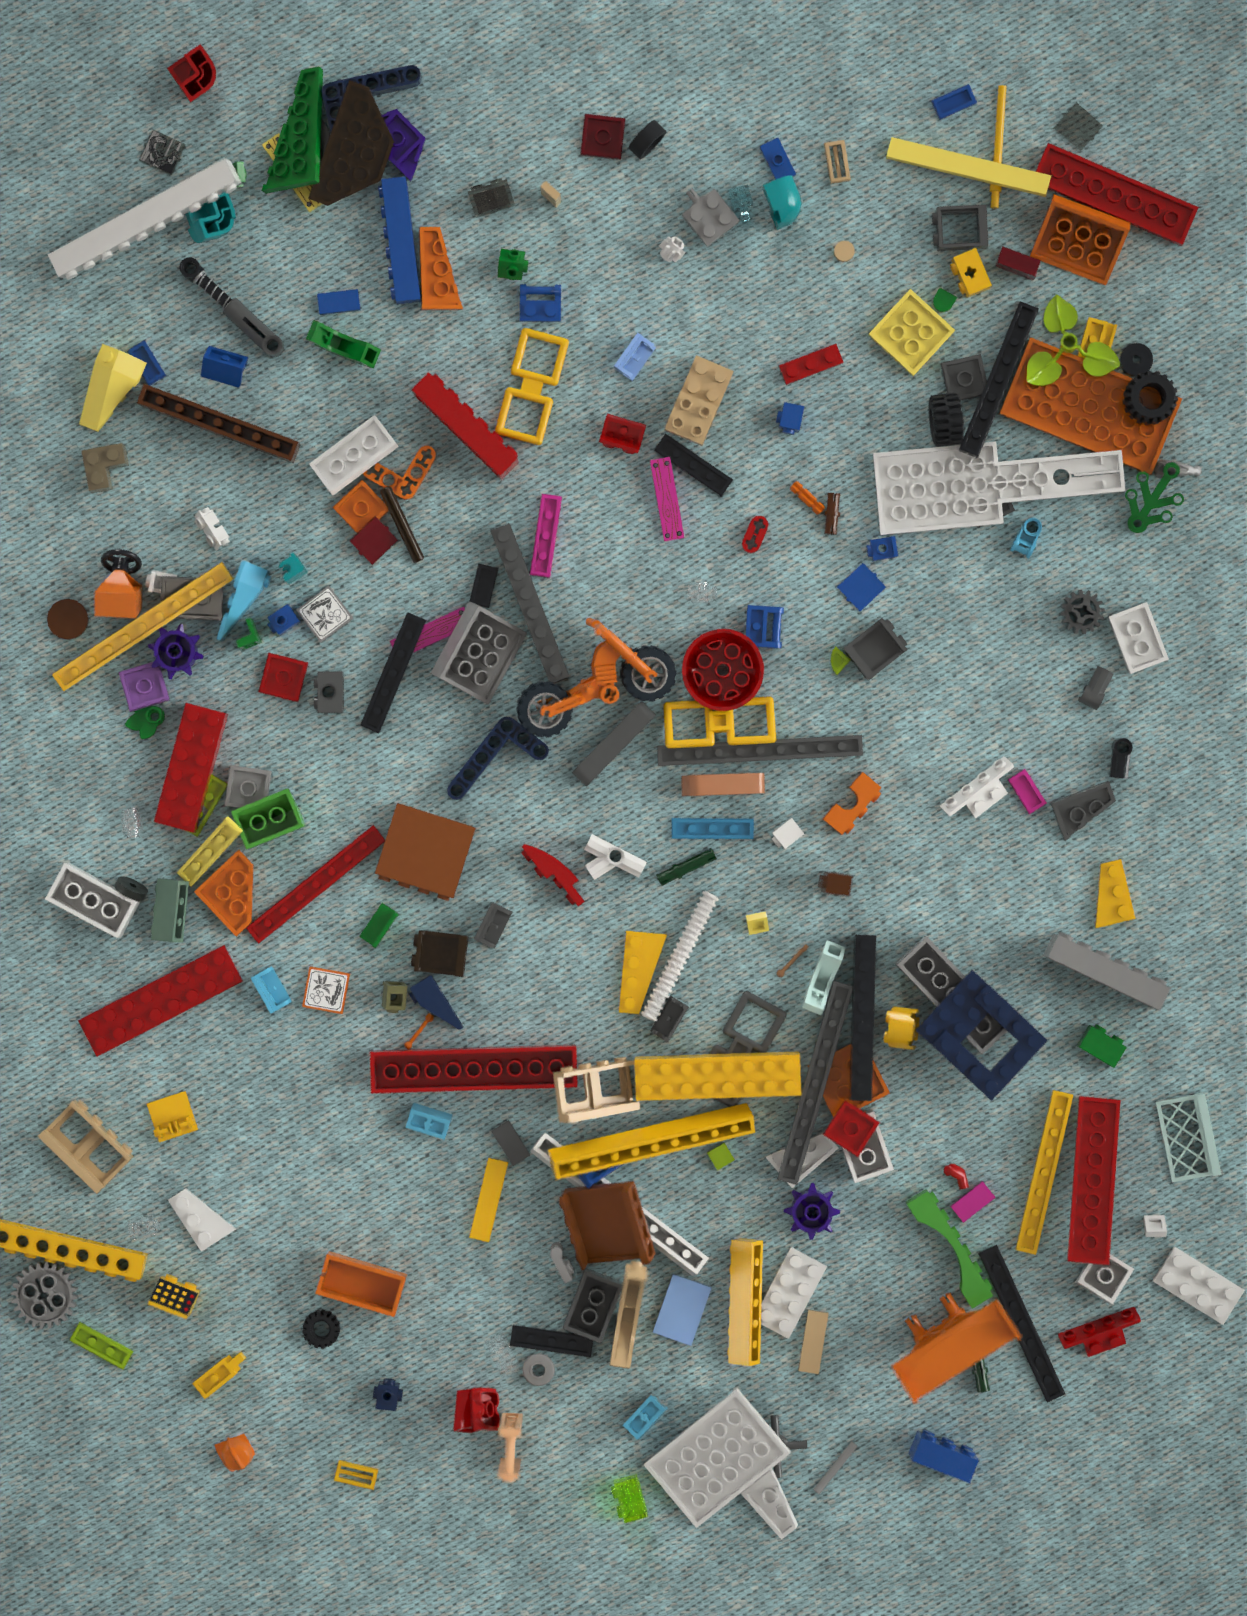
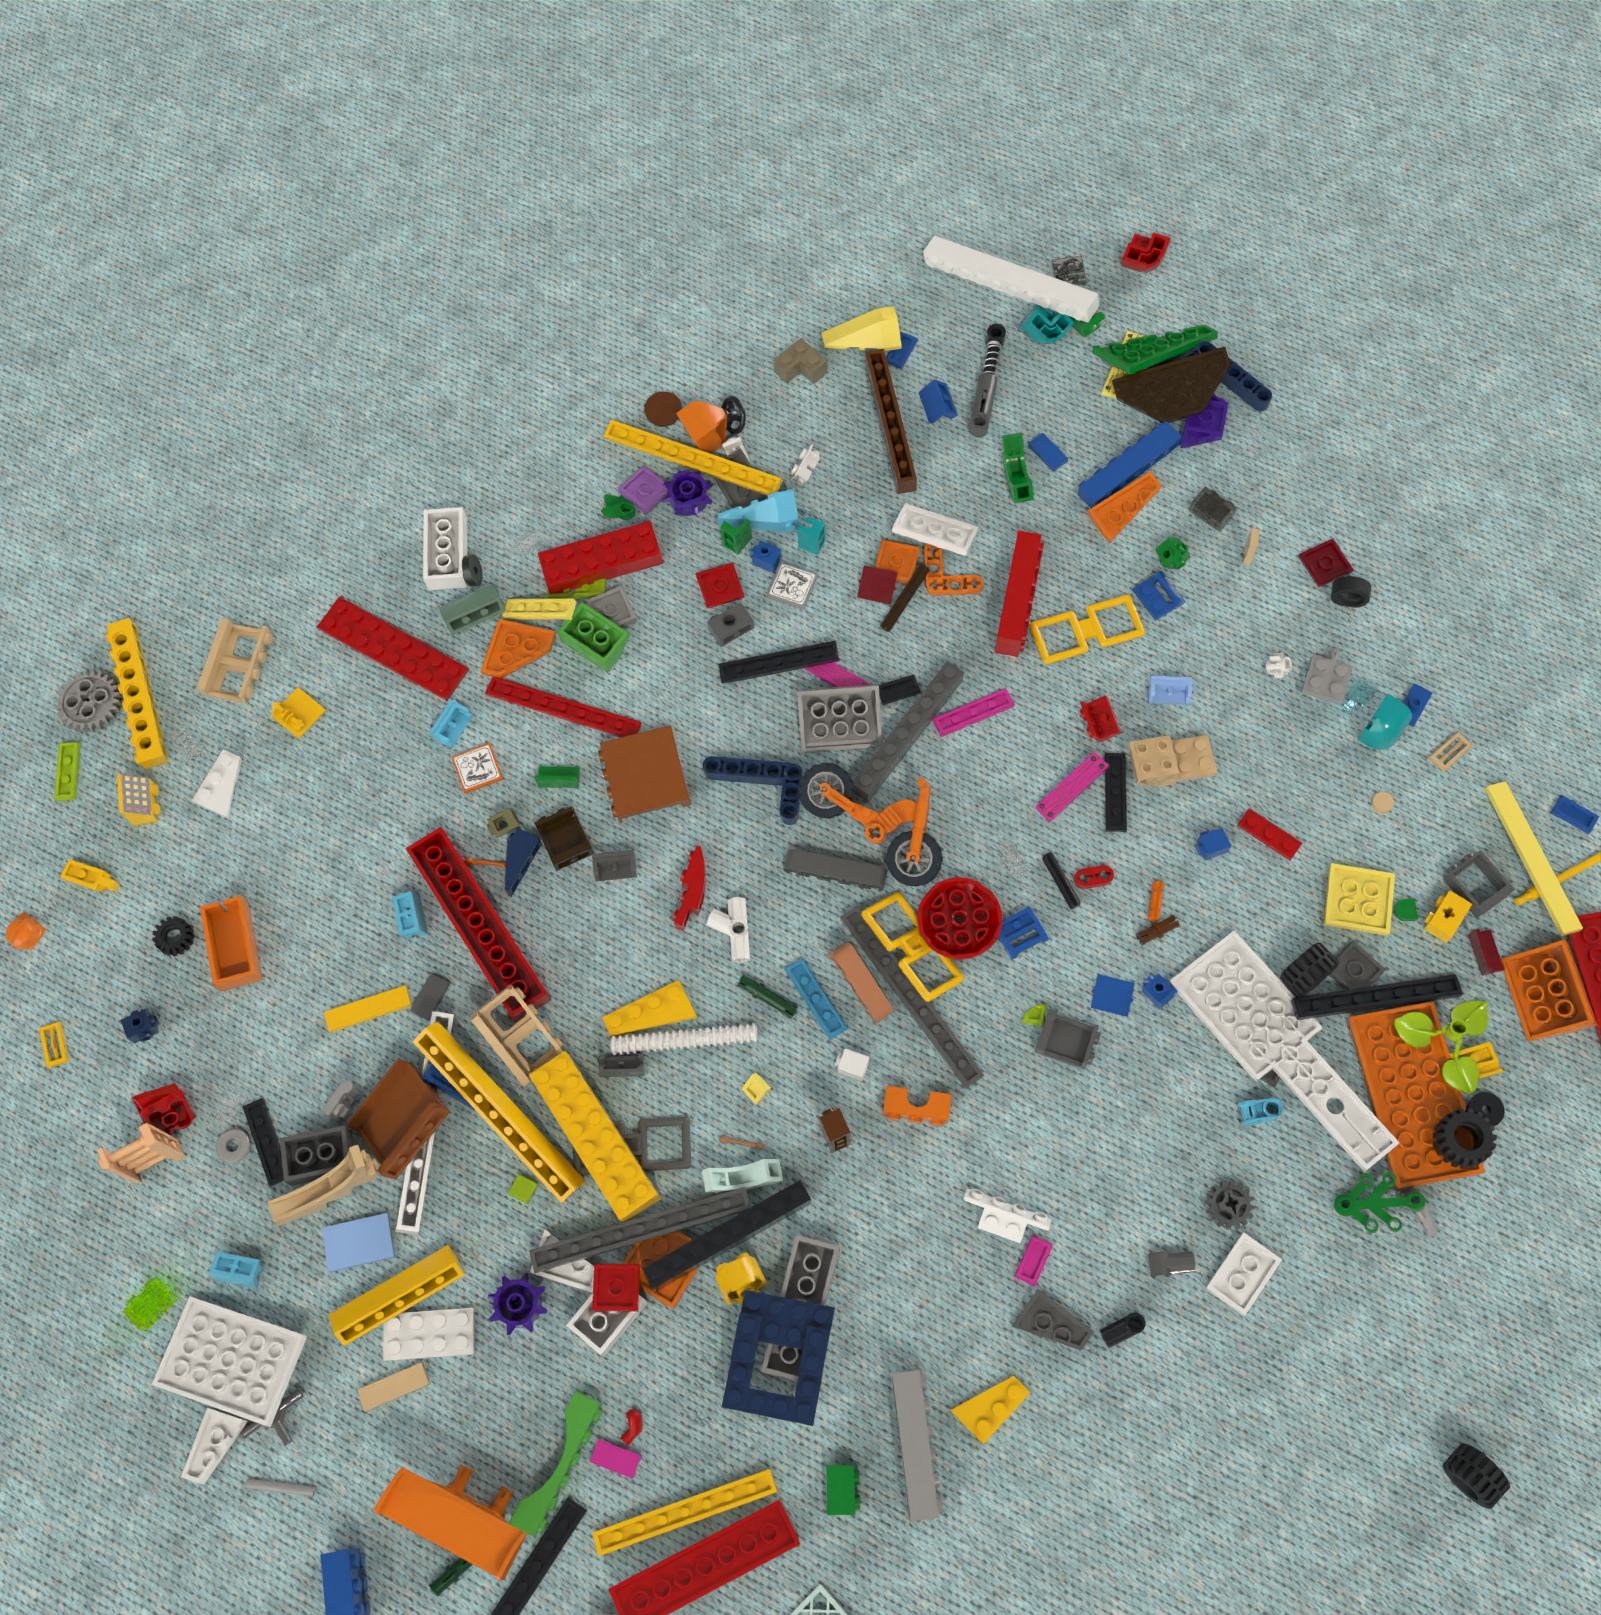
camera: 65 degrees right, 20 degrees down
none -> black axle [1042,852,1080,909]

